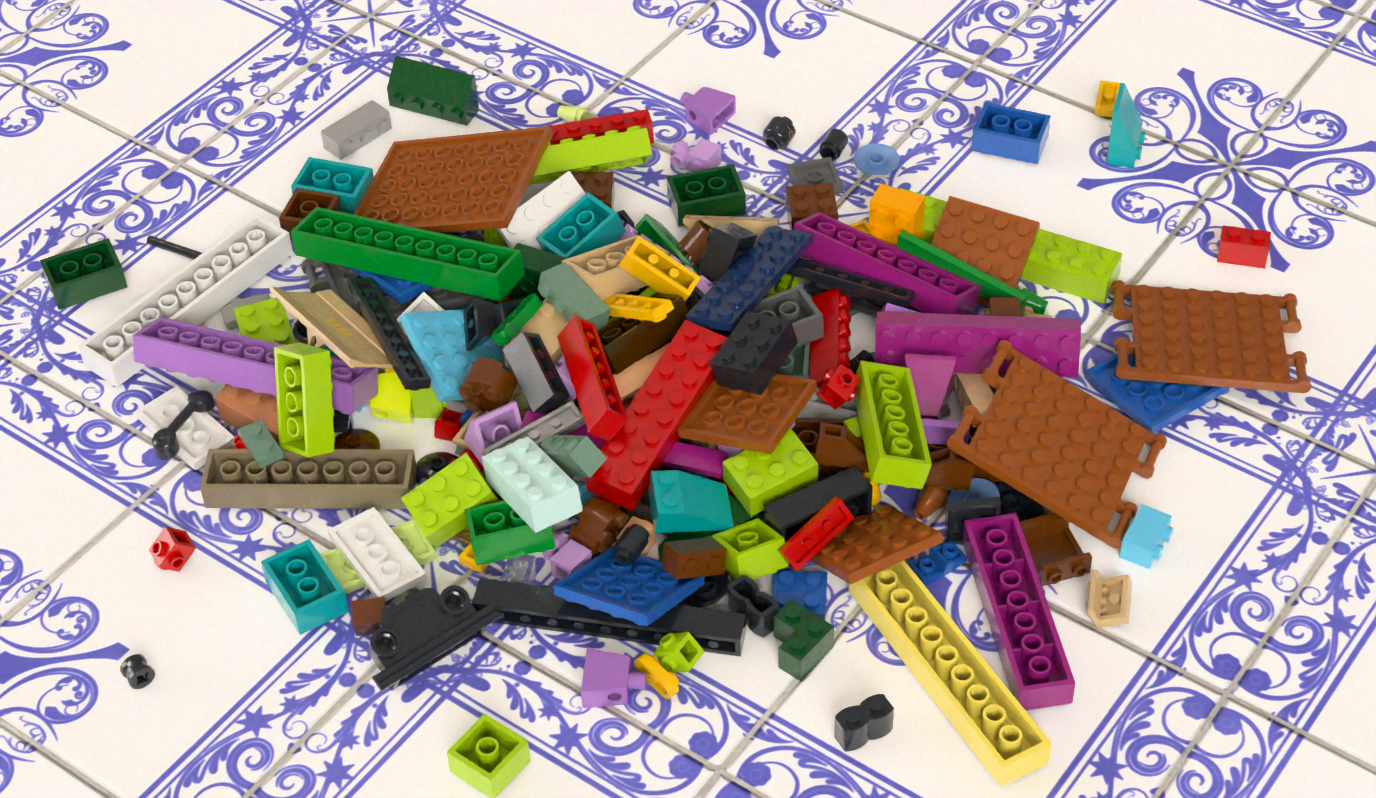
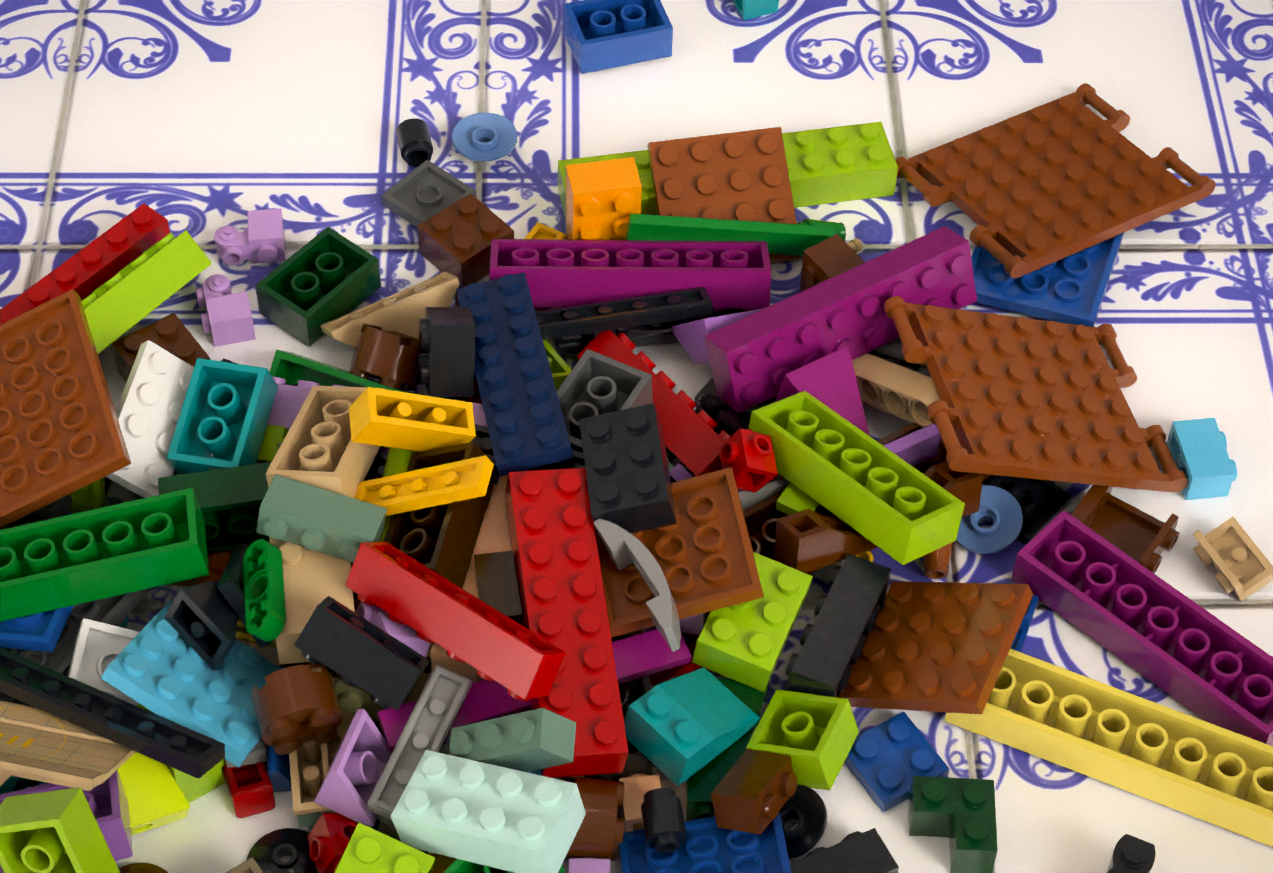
camera: 40 degrees left, 5 degrees up
yellowish green cone [557,105,591,122] -> none
medium lavender torso [680,87,736,135] -> none
black brick [727,575,778,638] -> none
black head [763,116,796,150] -> none
red plate [778,496,854,572] -> none
black tile [944,497,1001,544] -> none
slope [1217,225,1271,269] -> none
none -> lavender brick [195,274,256,347]
none -> dark brown tile [474,550,523,623]
none -> light grey slope [593,518,681,652]

